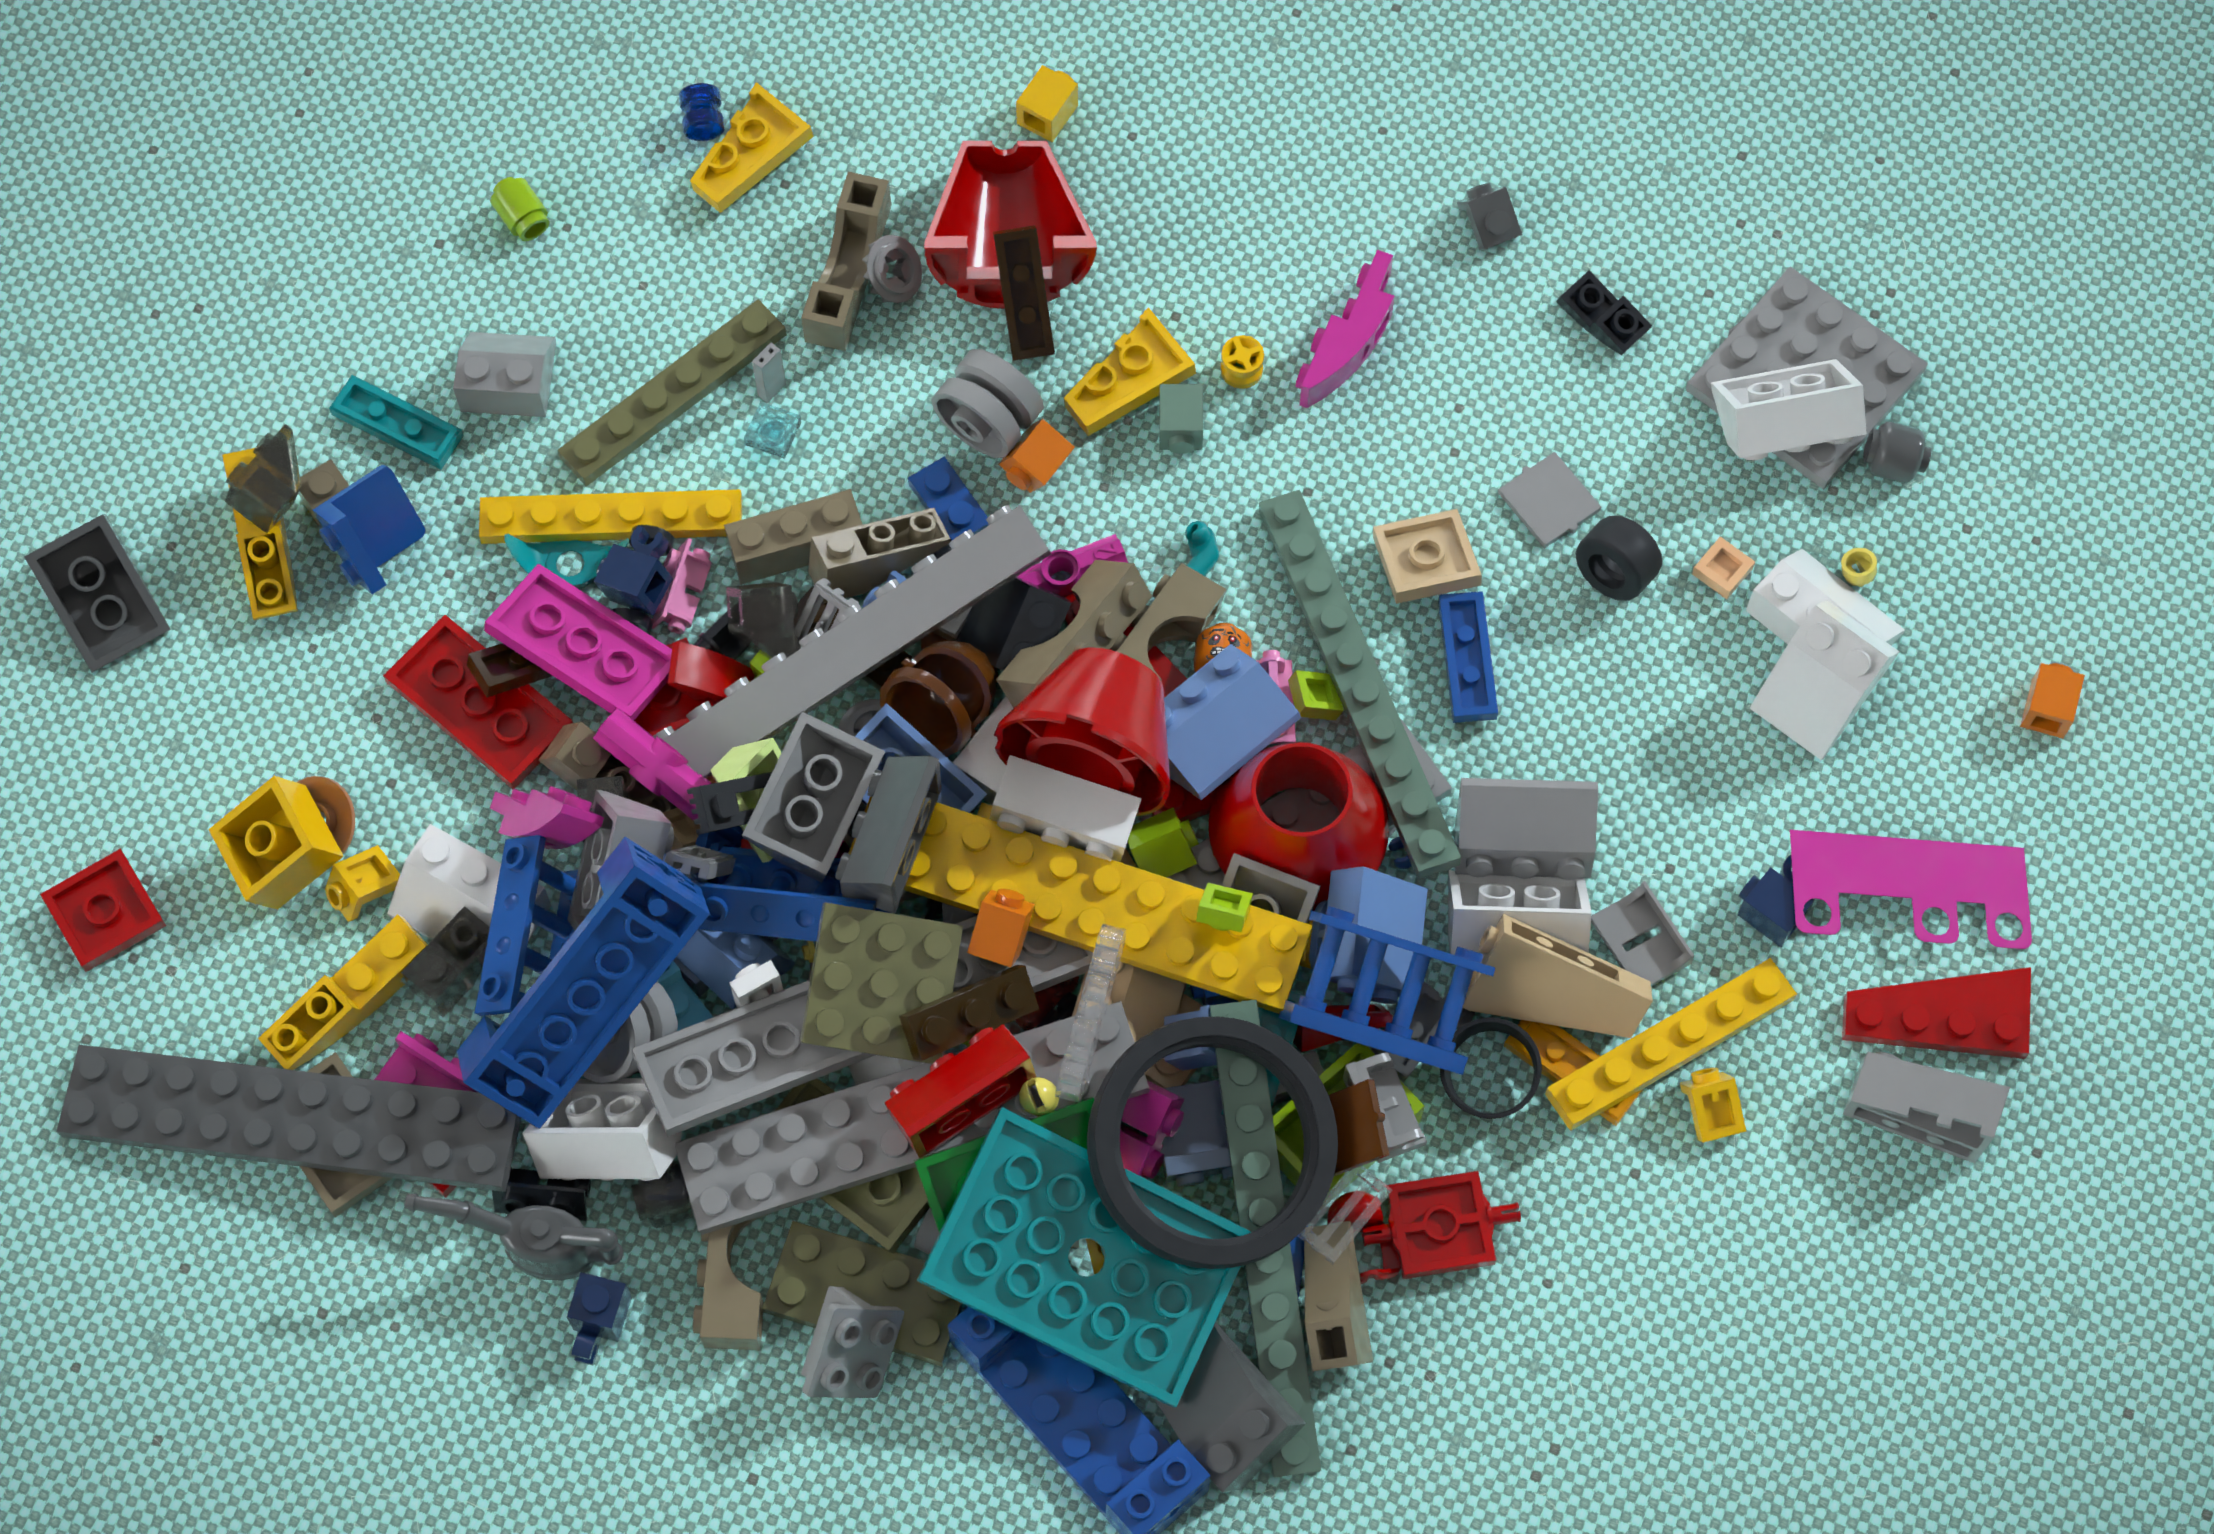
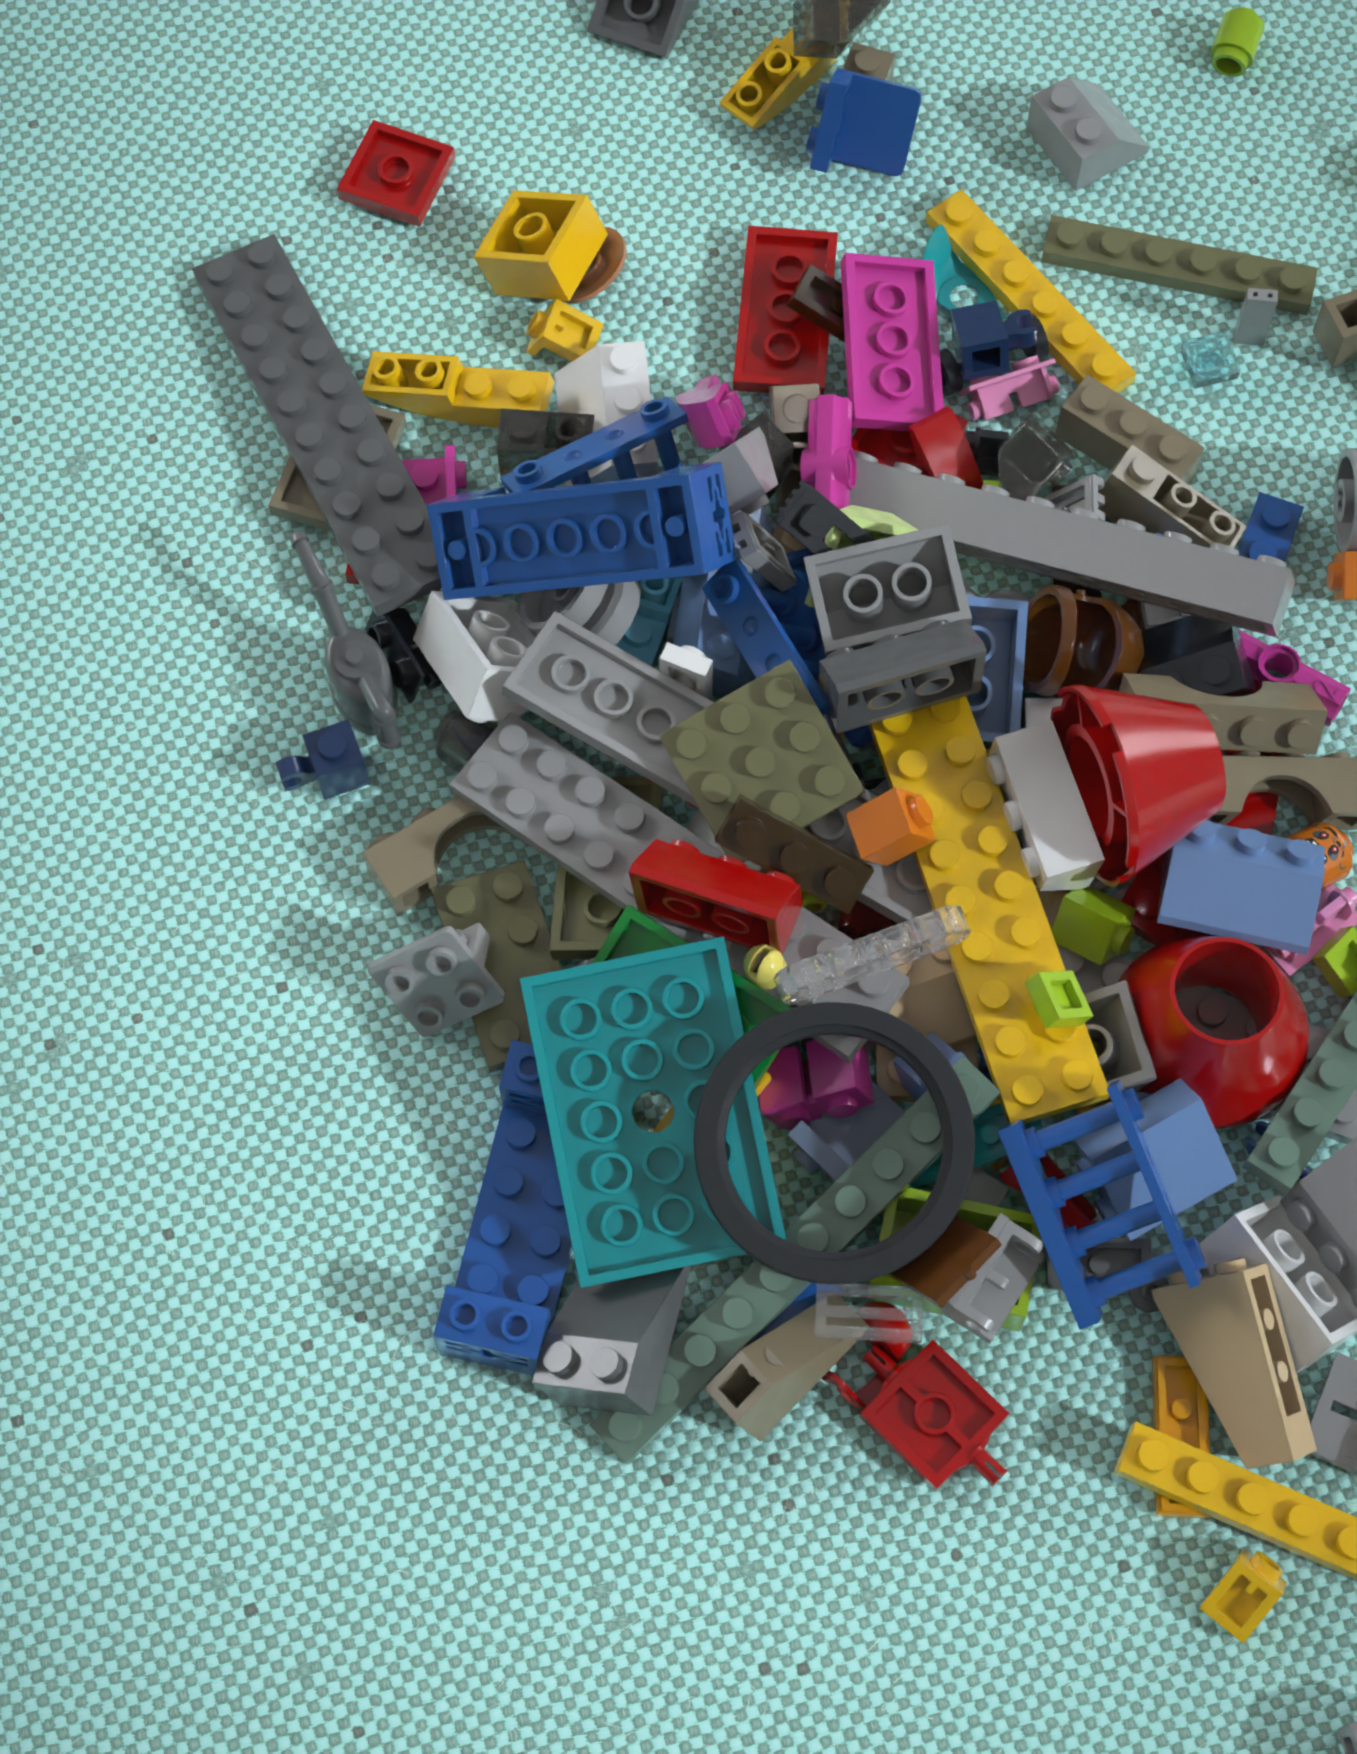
camera: 55 degrees right, 0 degrees up
teal tile [329,375,464,470] -> none
black tyre [1440,1018,1542,1119] -> none

